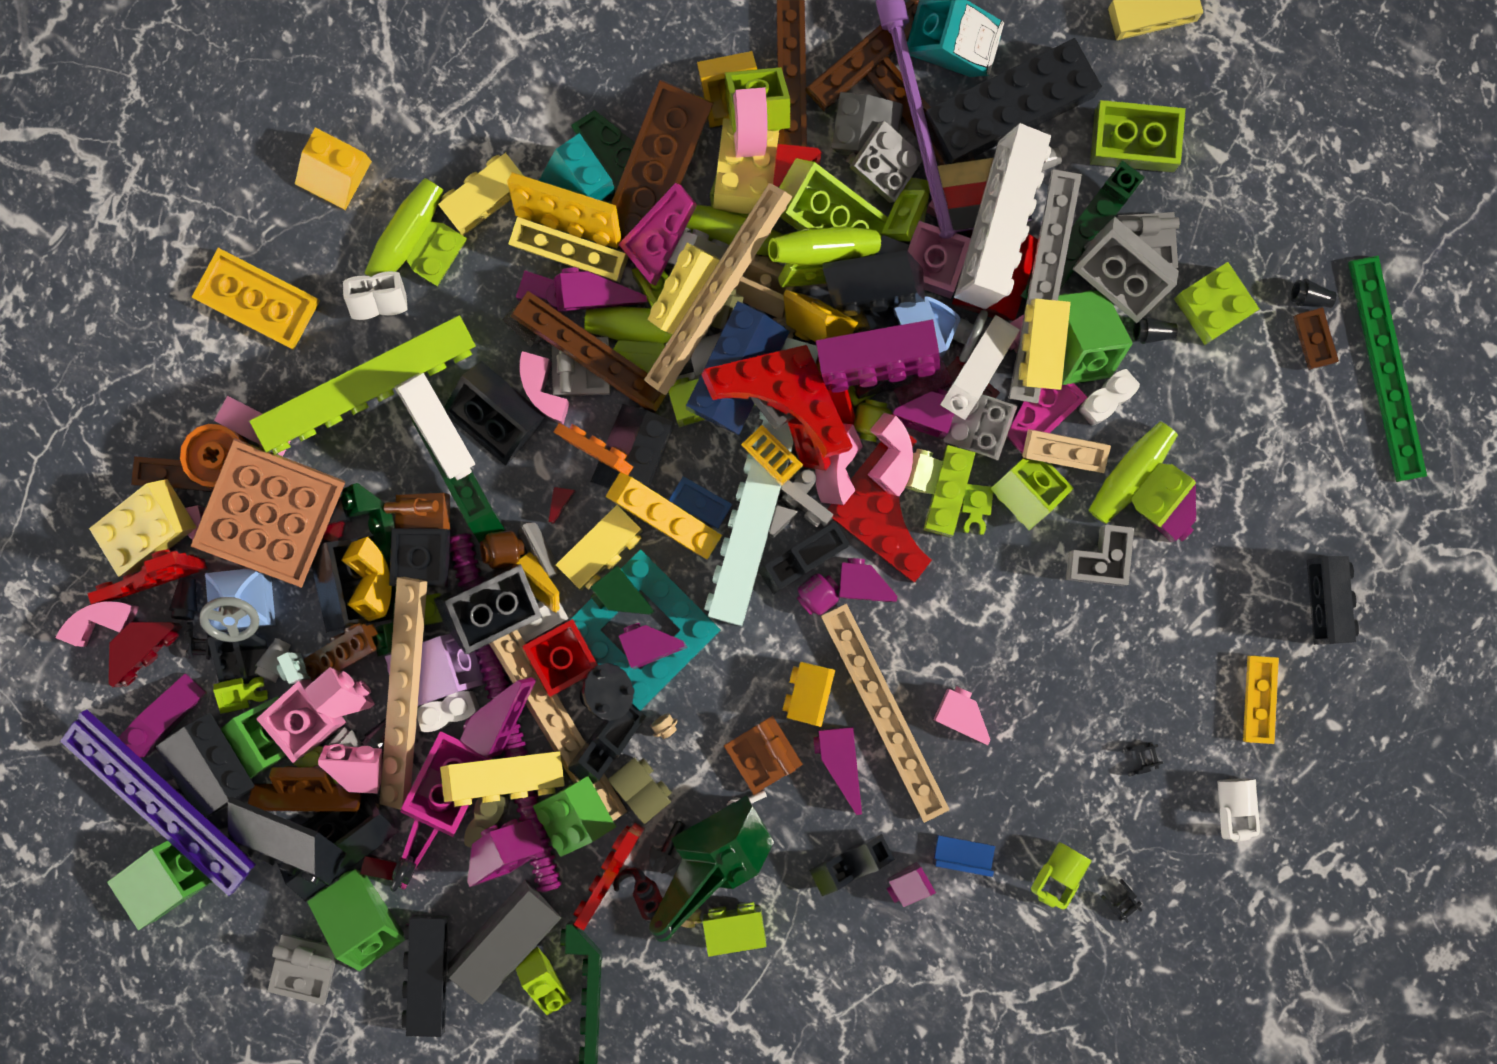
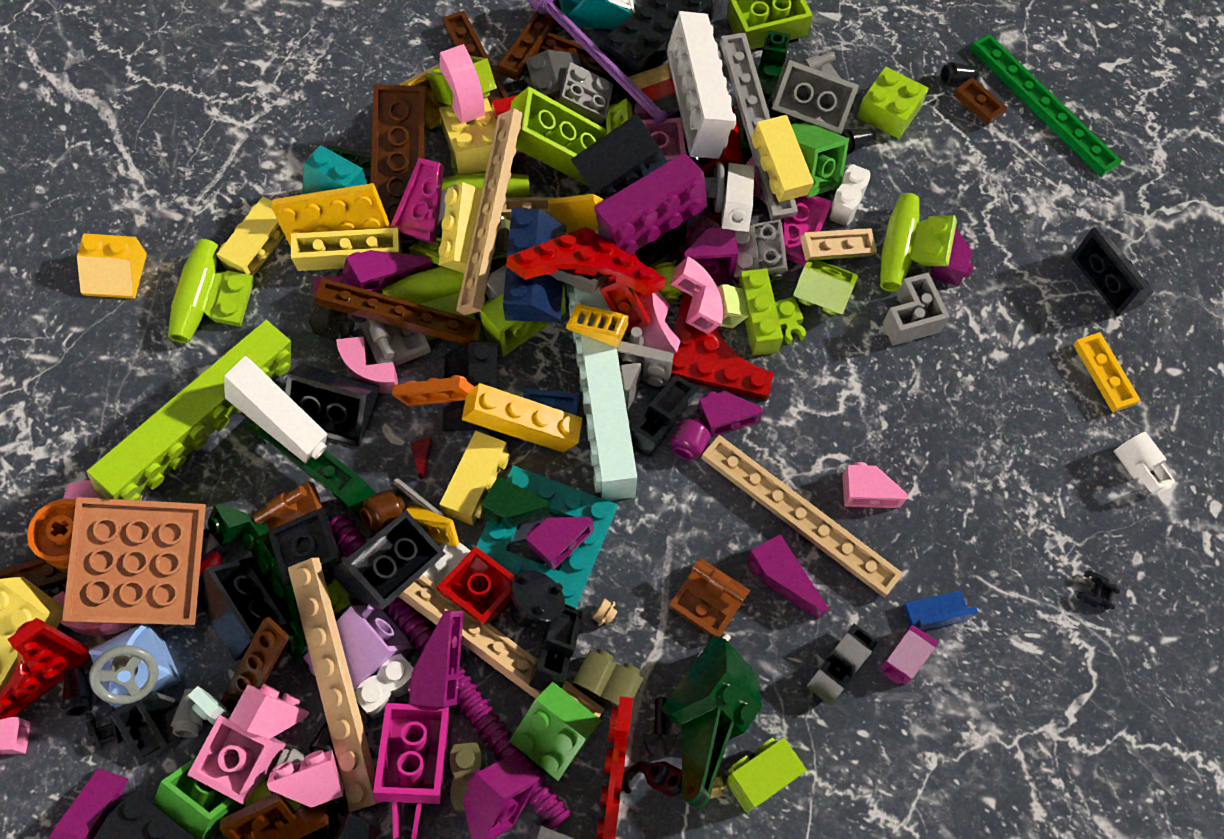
camera: 30 degrees left, 20 degrees down
dark red slope [108,622,182,688] -> none
yellow plate [192,248,320,350] -> none
lime plate [213,677,268,714] -> none
yellow brick [342,537,392,621] -> none
white brick [343,271,407,320] -> none
light yellow brick [440,751,564,807] -> none
lime plate [768,226,881,288] -> none
yellow slope [782,662,835,727] -> none
lime piece [1031,842,1092,909] -> none
black piece [1121,742,1163,777] -> none

